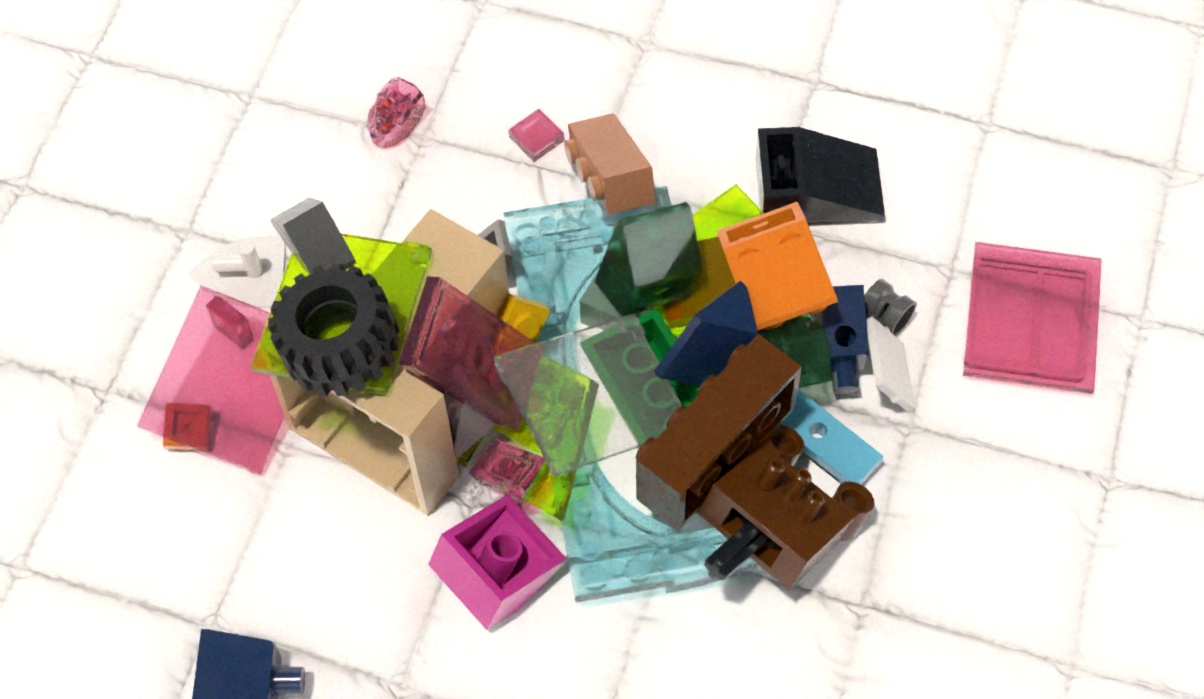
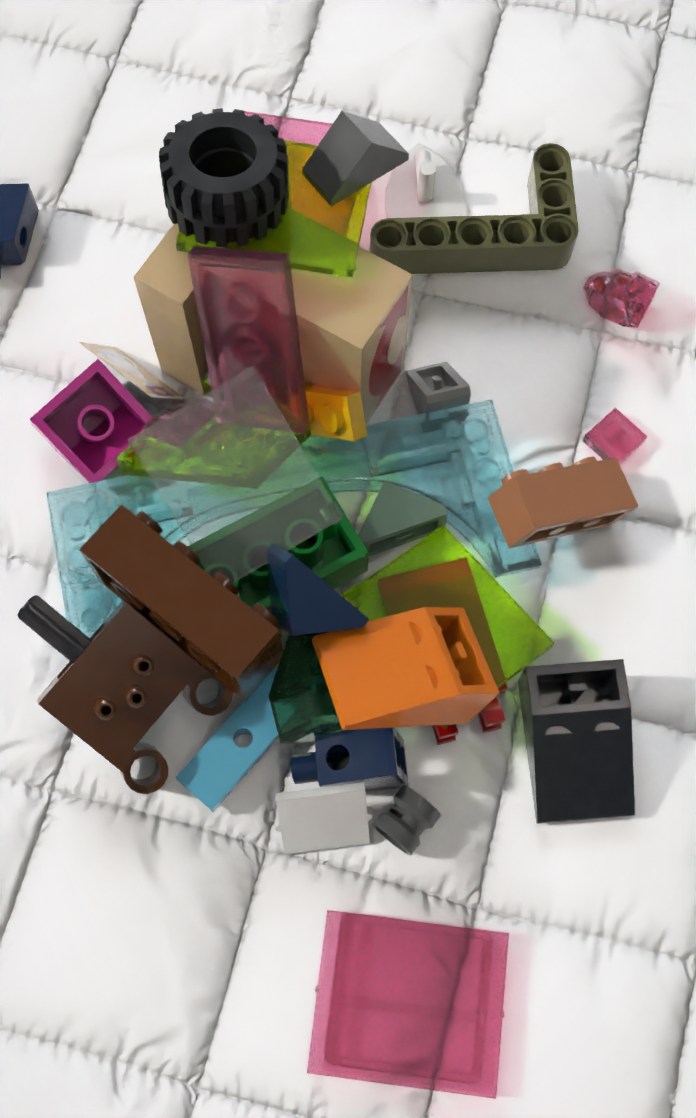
camera: 85 degrees right, 10 degrees up
clear green slope [594,202,702,317] -> none
none -> sticker [78,342,186,400]
none -> olive beam [369,143,578,274]

